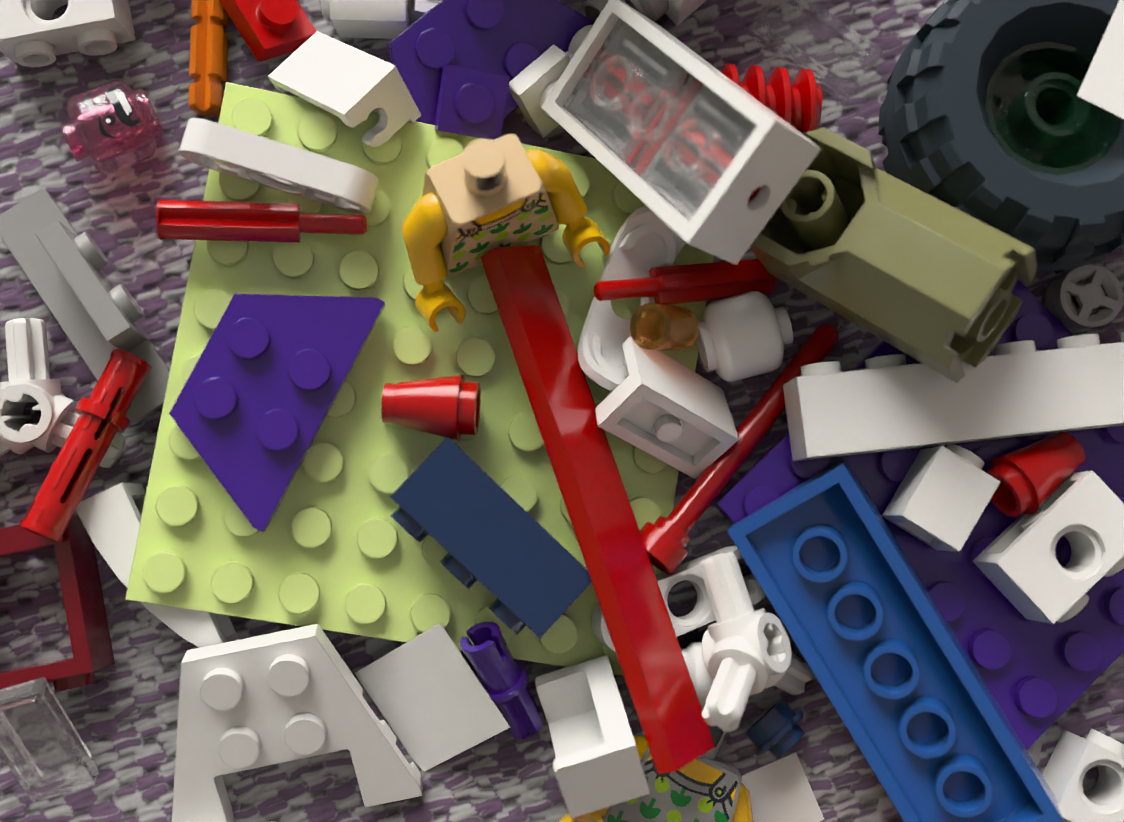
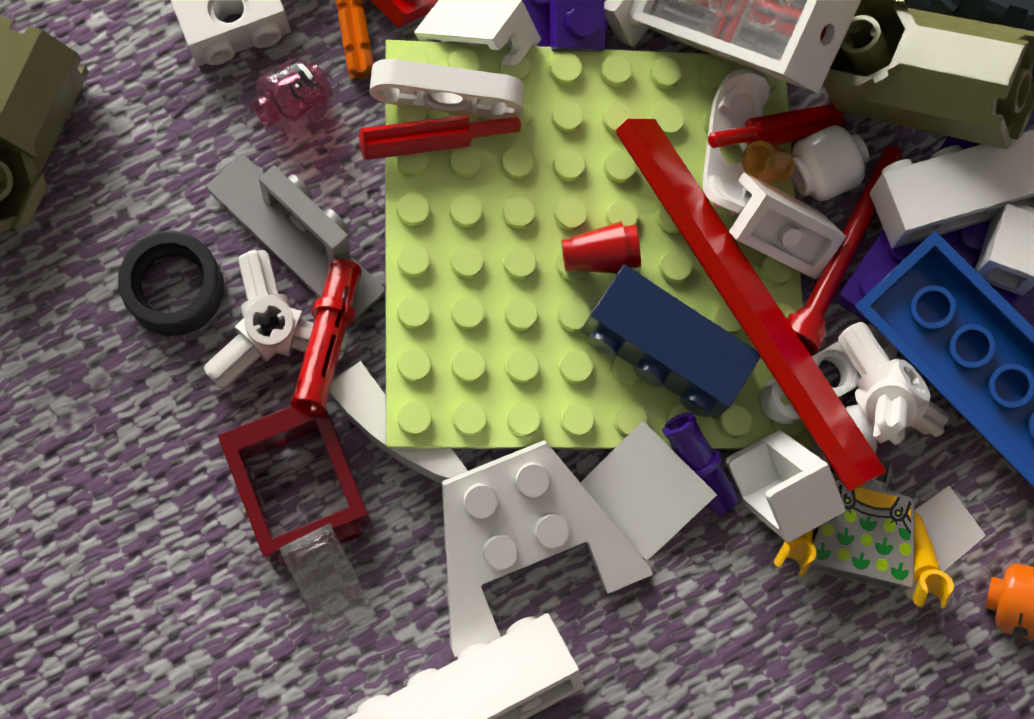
camera: 10 degrees left, 10 degrees down
dark purple wing [169,294,385,532] -> none
torso [402,134,610,333] -> none
dark blue plate [745,699,805,759] -> none

